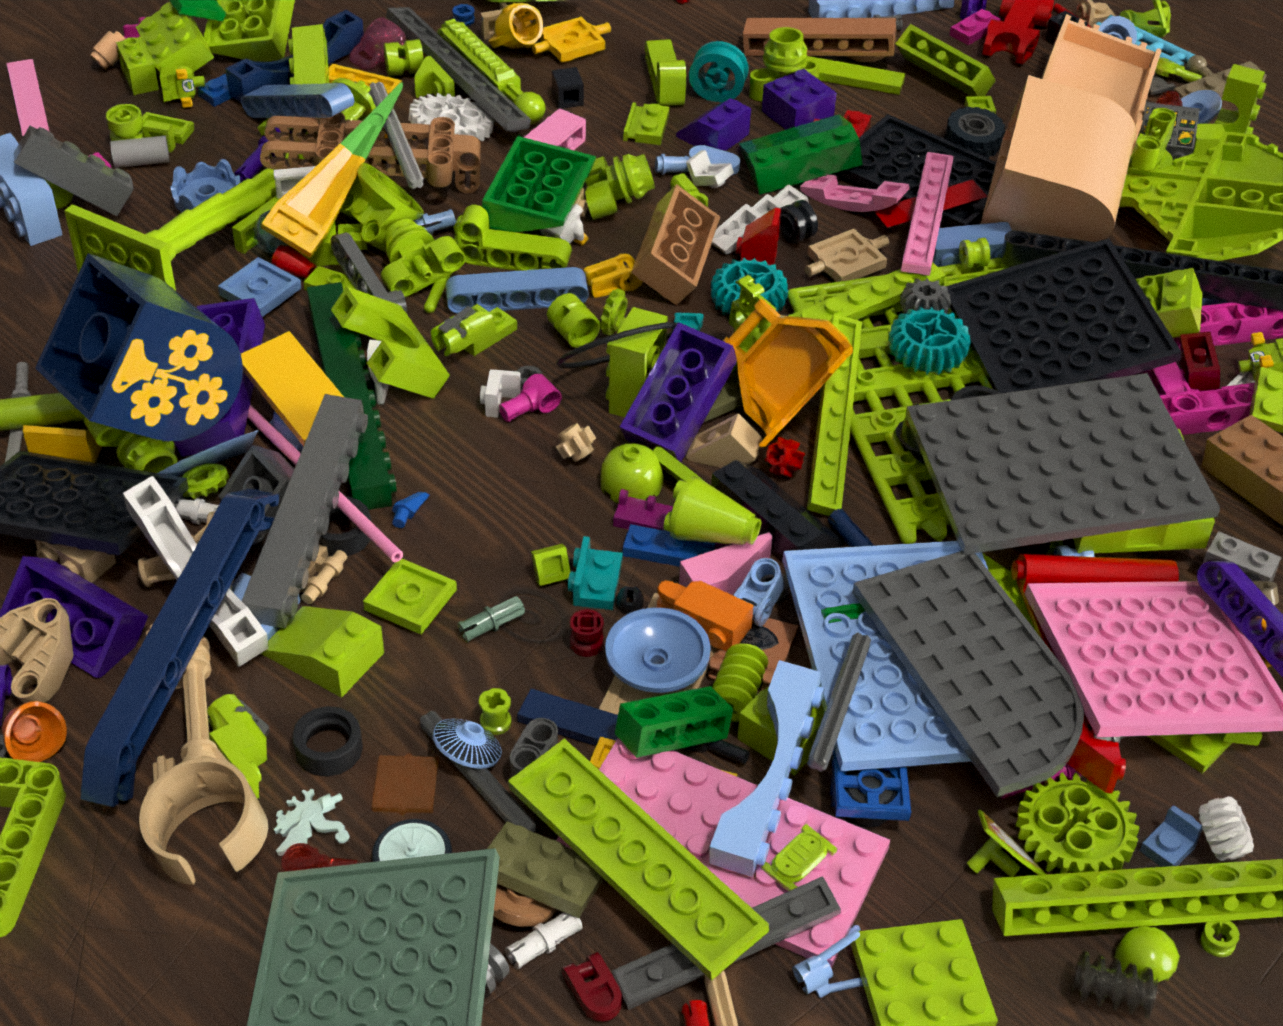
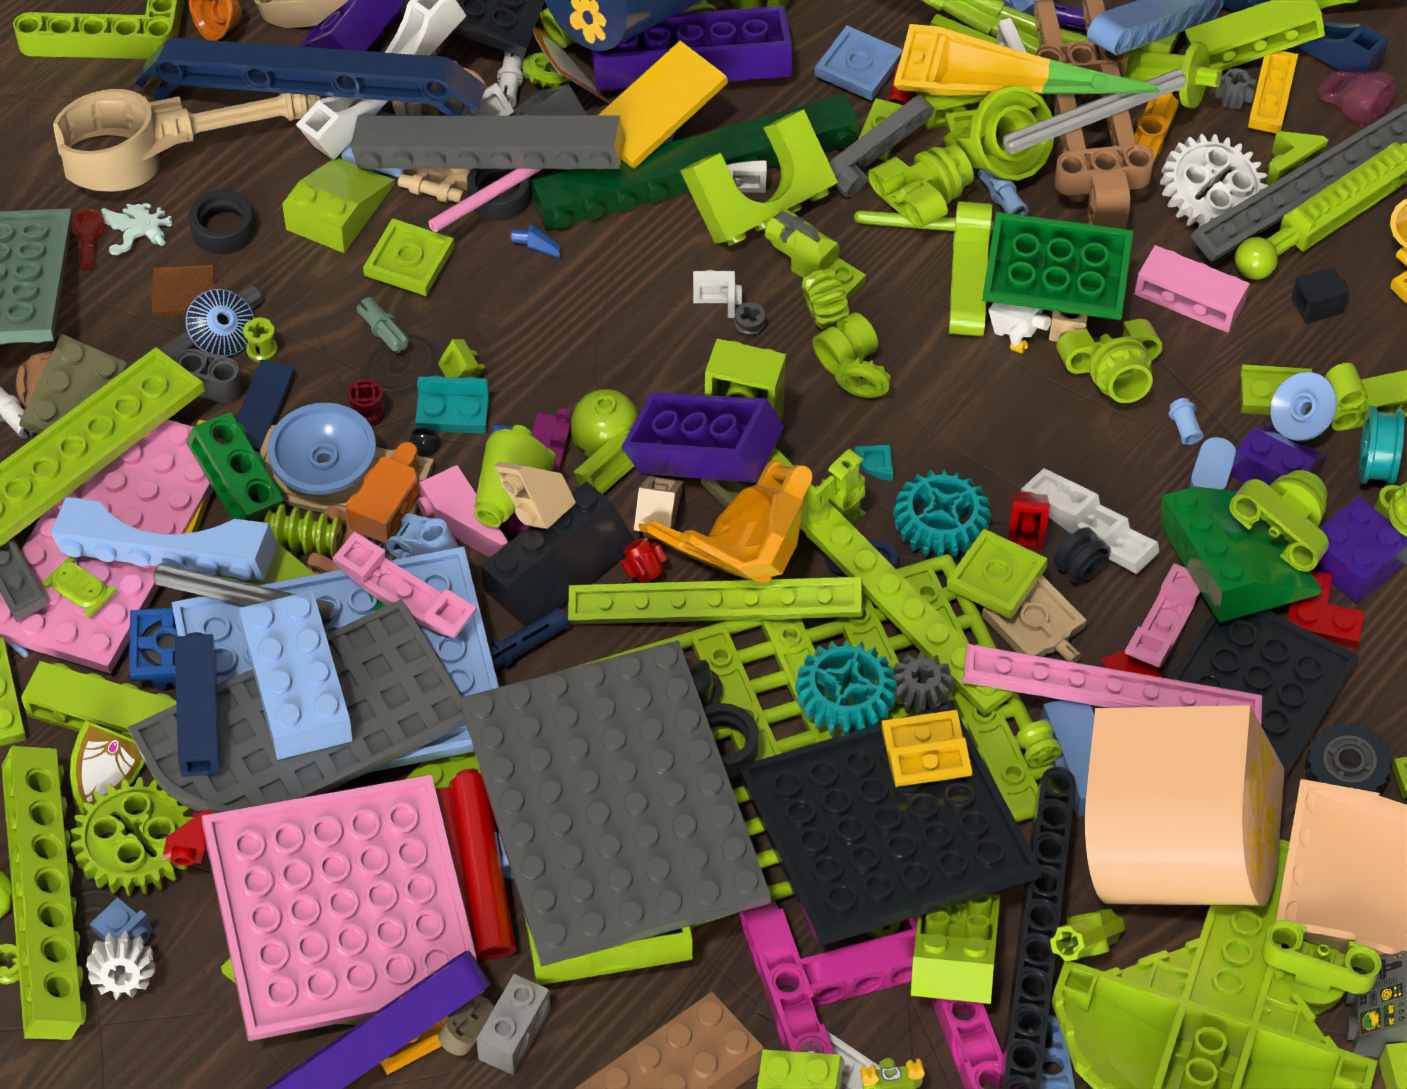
camera: 85 degrees right, 10 degrees up
lime plate [207,694,269,799] -> none
light aqua wheel [372,819,452,862] -> none
lime wheel [383,39,424,77] -> none
medium blue beam [445,267,589,314] -> none
dark pink pin [499,373,562,422] -> none
tan gear [555,423,596,462] -> none
black piece [556,322,678,368] -> none
yellow piece [584,253,642,298] -> none
medium nougat brick [631,184,720,305] -> none
lime bar [670,173,708,207] -> none
white bracket [686,150,734,188] -> none
dark red brick [1179,331,1220,392] -> none
none -> lime brick [21,661,176,739]
none -> dark blue brick [175,632,221,777]
none -> light blue brick [239,590,352,760]
none -> bright pink slope [333,532,477,638]
none -> tan slope [495,462,576,529]
none -> lime gear [802,268,850,329]
none -> yellow slope [881,710,972,787]
none -> lime plate [947,529,1048,619]
none -> lime piece [1050,909,1125,961]
none -> lime beam [1230,470,1329,572]
none -> light blue dish [1270,372,1337,441]

